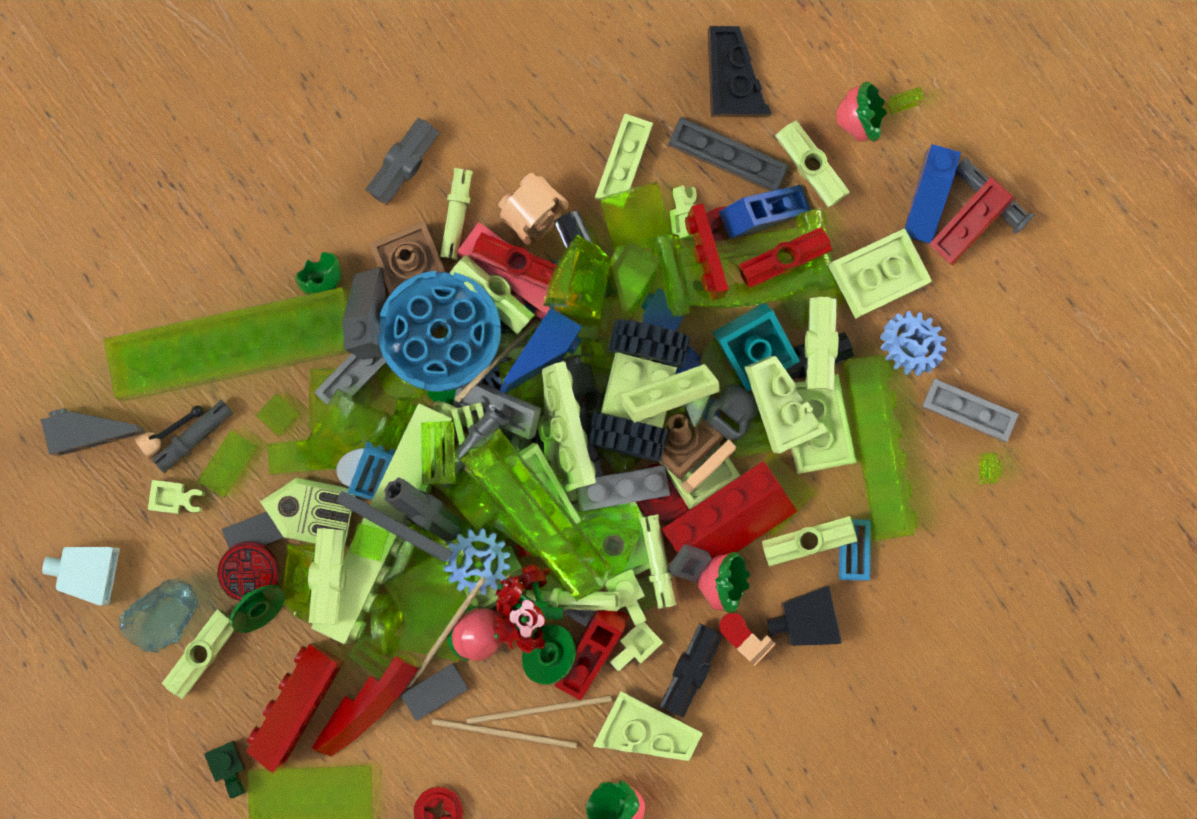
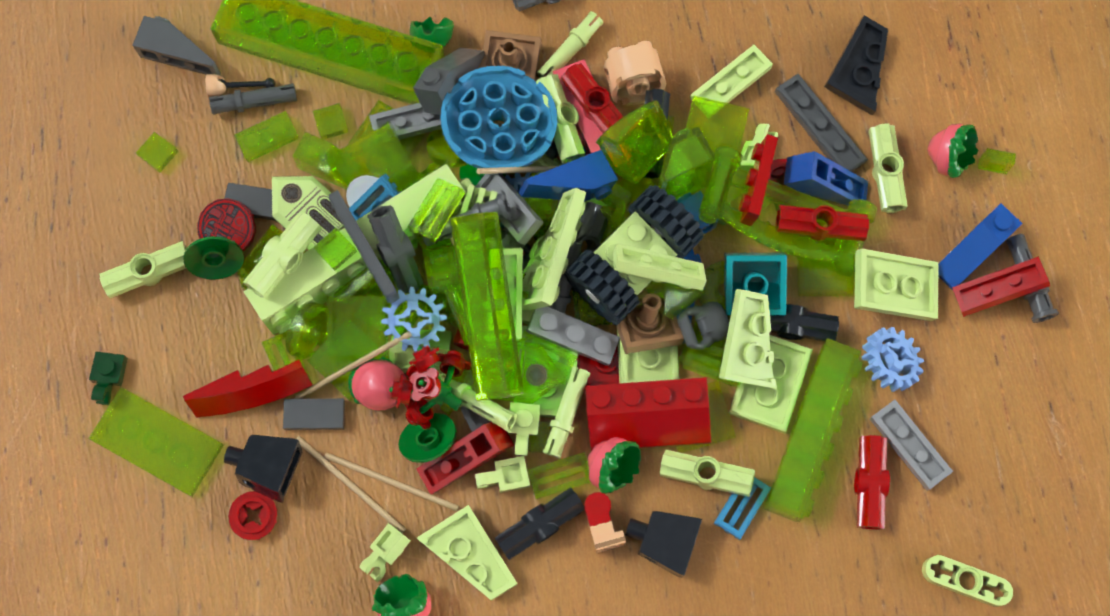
camera: 30 degrees right, 10 degrees down
light aqua torso [42,547,120,605] -> none
clear light blue piece [118,578,199,653] -> none
yellowish green plate [148,480,205,514] -> none
red slope [246,643,345,773] -> none
dark grey tile [668,544,712,582] -> none
light nougat tile [681,439,736,493] -> none
yellowish green piece [805,297,838,392] -> none
clear neon green plate [979,453,1002,485] -> none
none -> clear neon green tile [136,132,179,173]
none -> black torso [224,435,303,503]
none -> yellowish green plate [359,523,411,582]
none -> clear neon green tile [527,452,591,500]
none -> red piece [854,435,890,530]
none -> yellowish green beam [922,555,1013,606]

